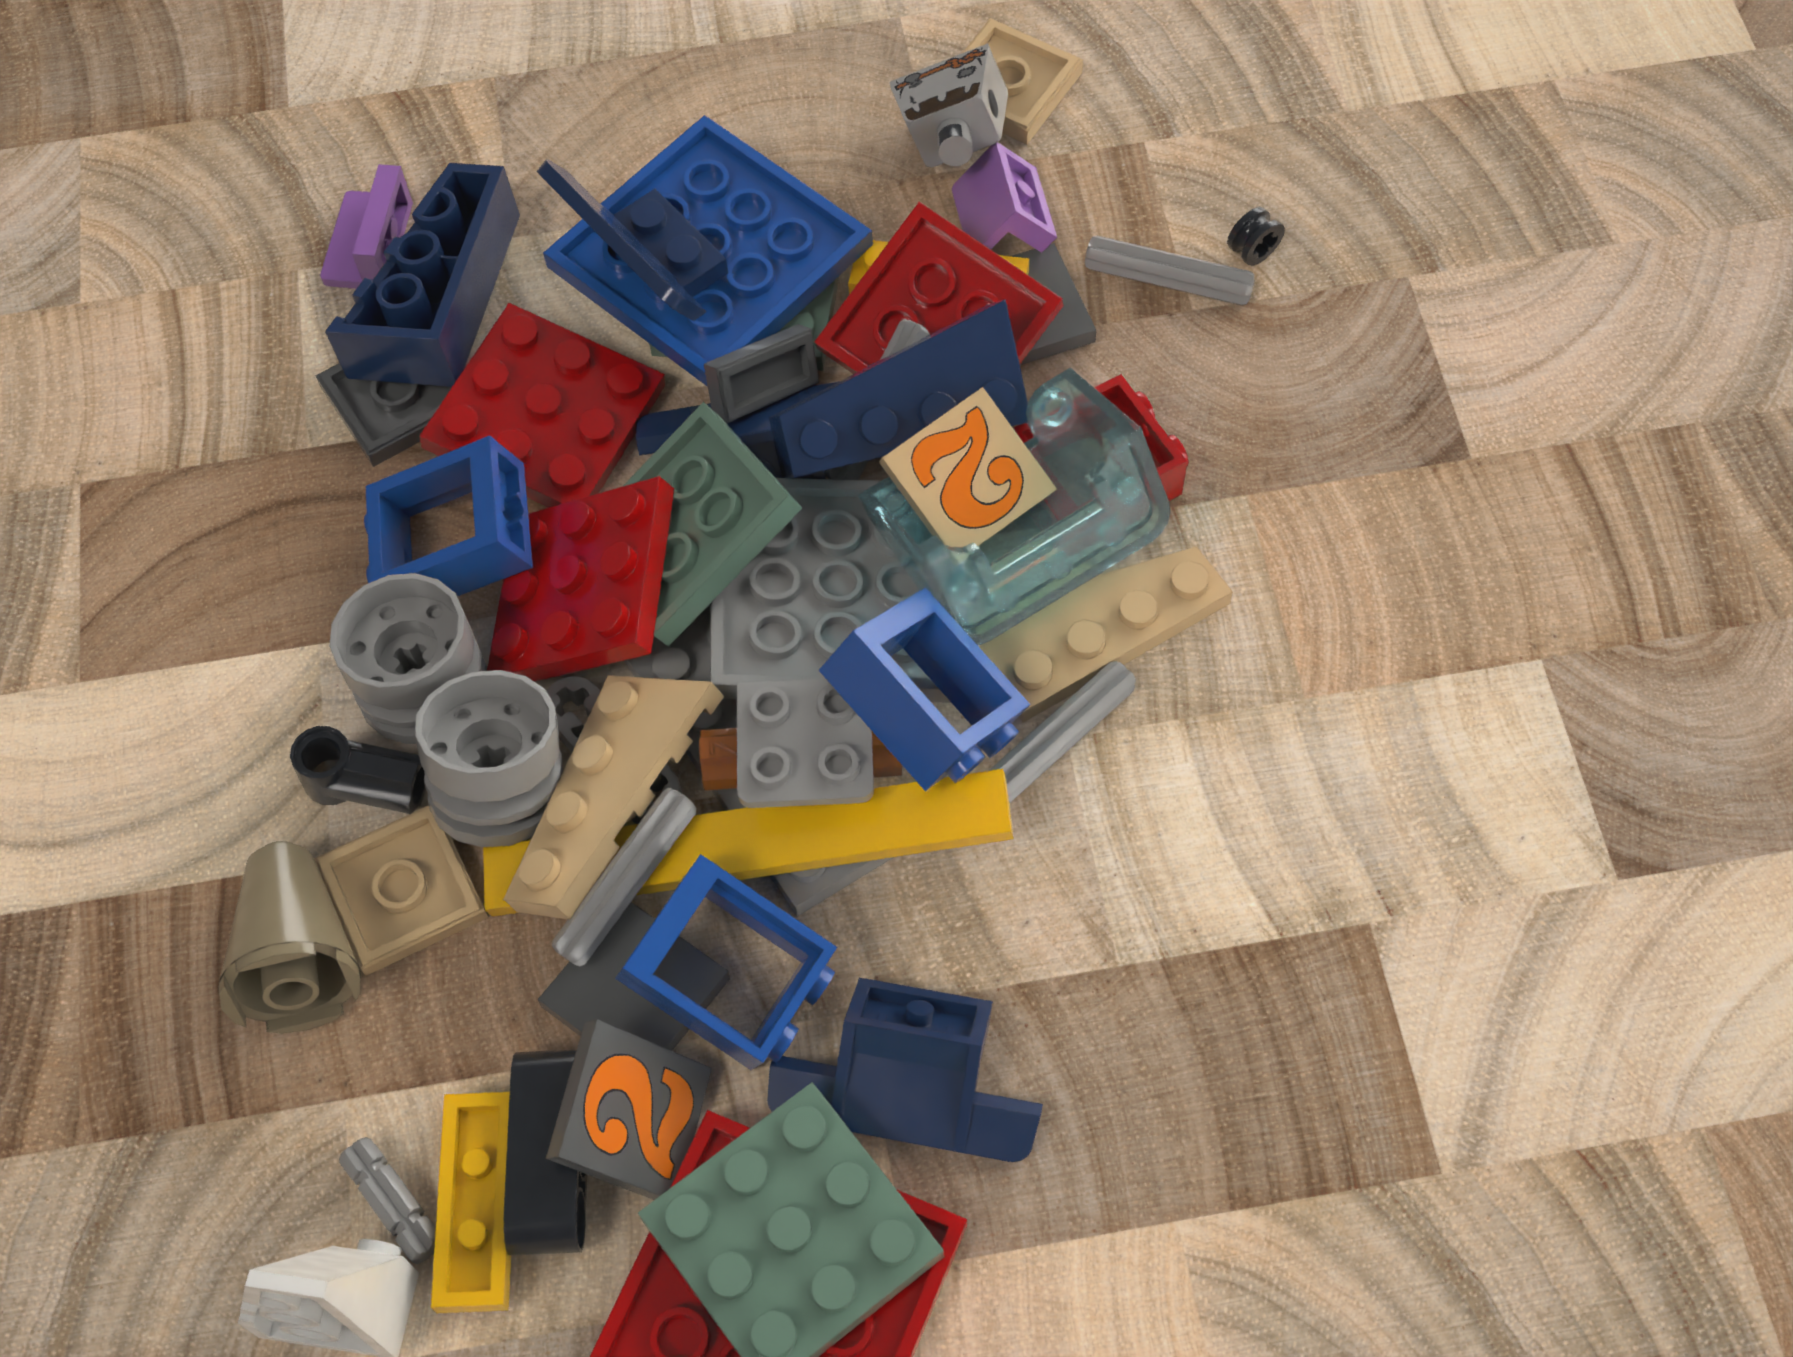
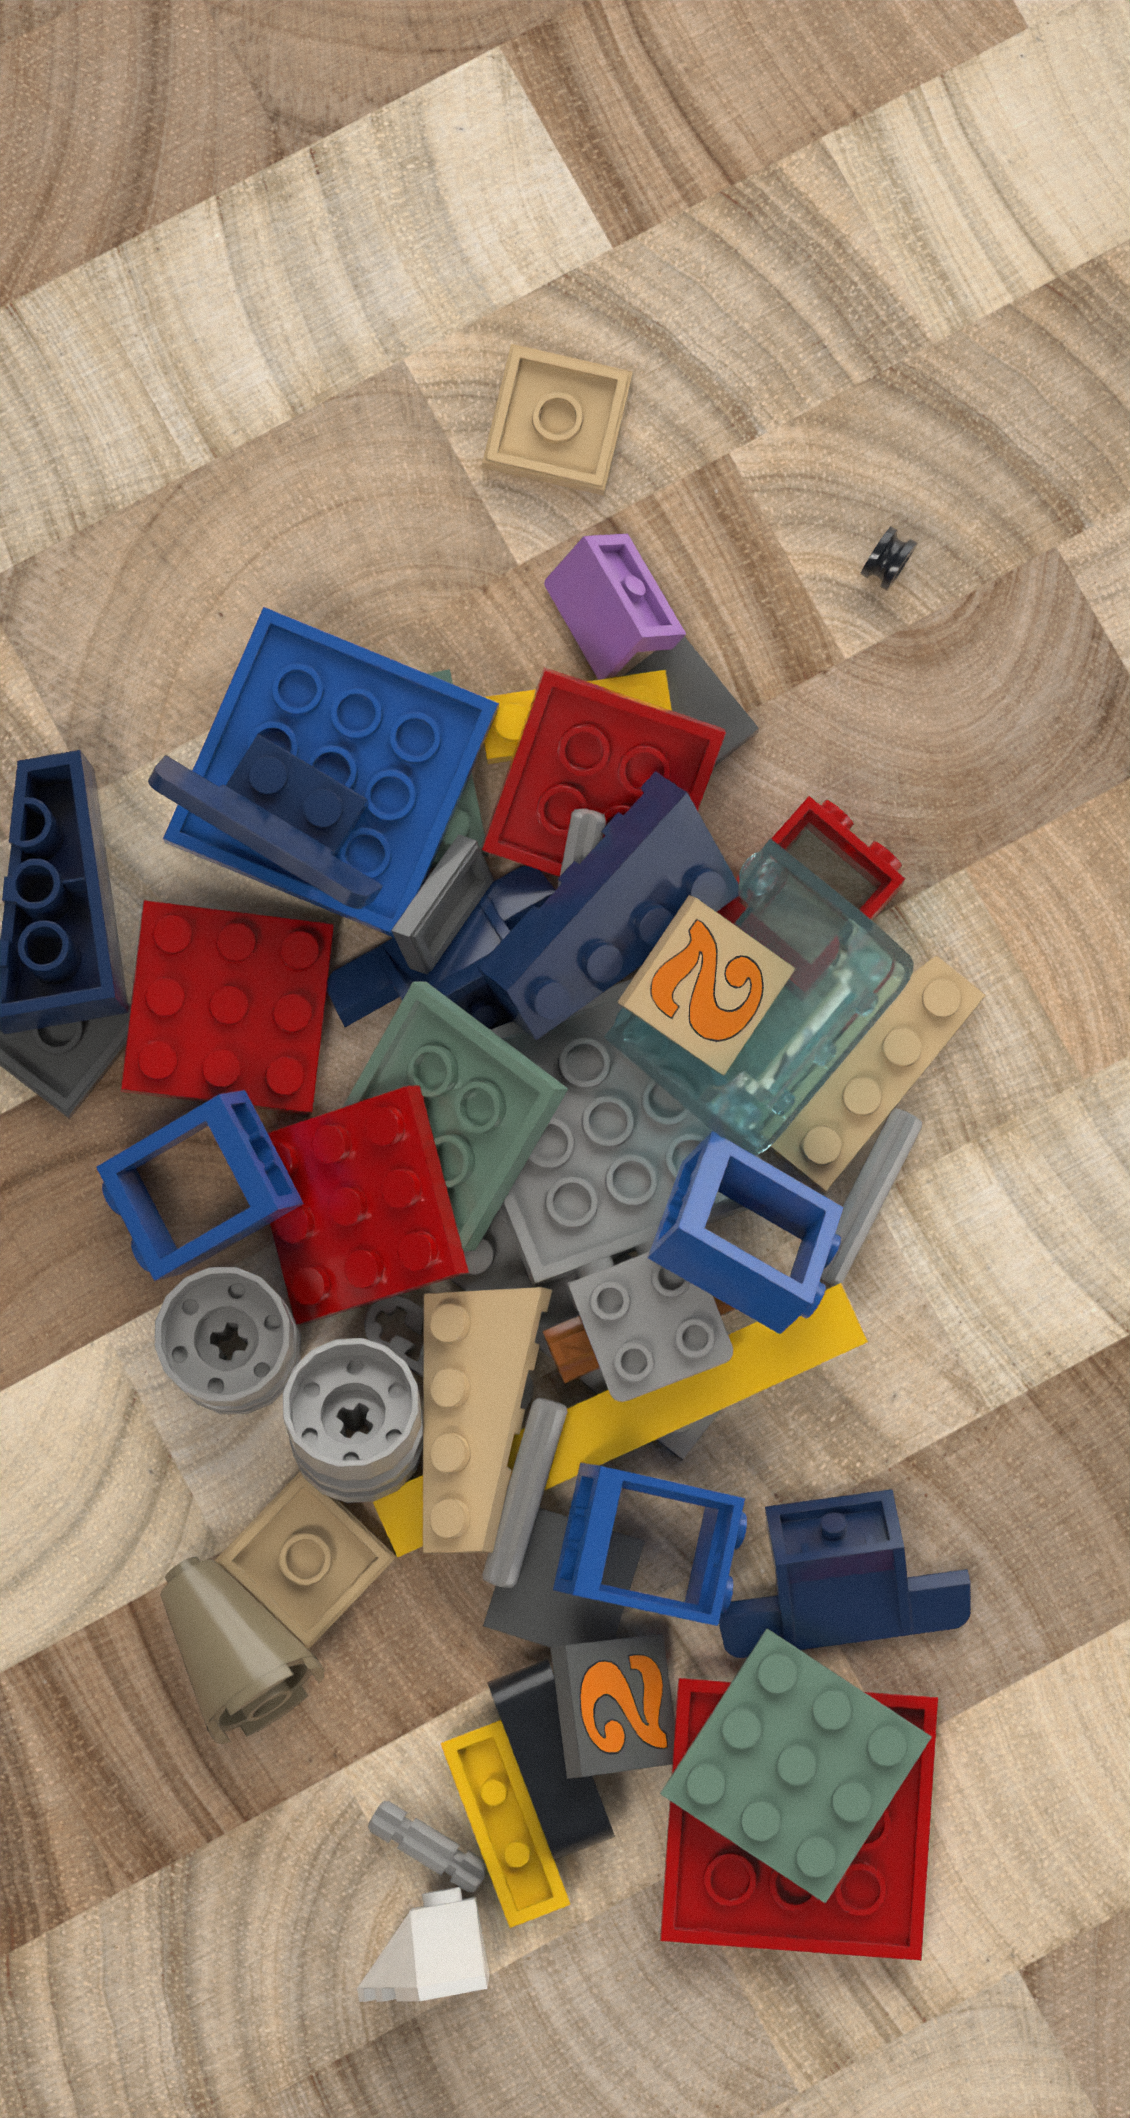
camera: 25 degrees left, 20 degrees up
black piece [290,726,426,814] -> none
light grey torso [890,43,1008,168] -> none
light grey axle [1085,236,1255,305] -> none

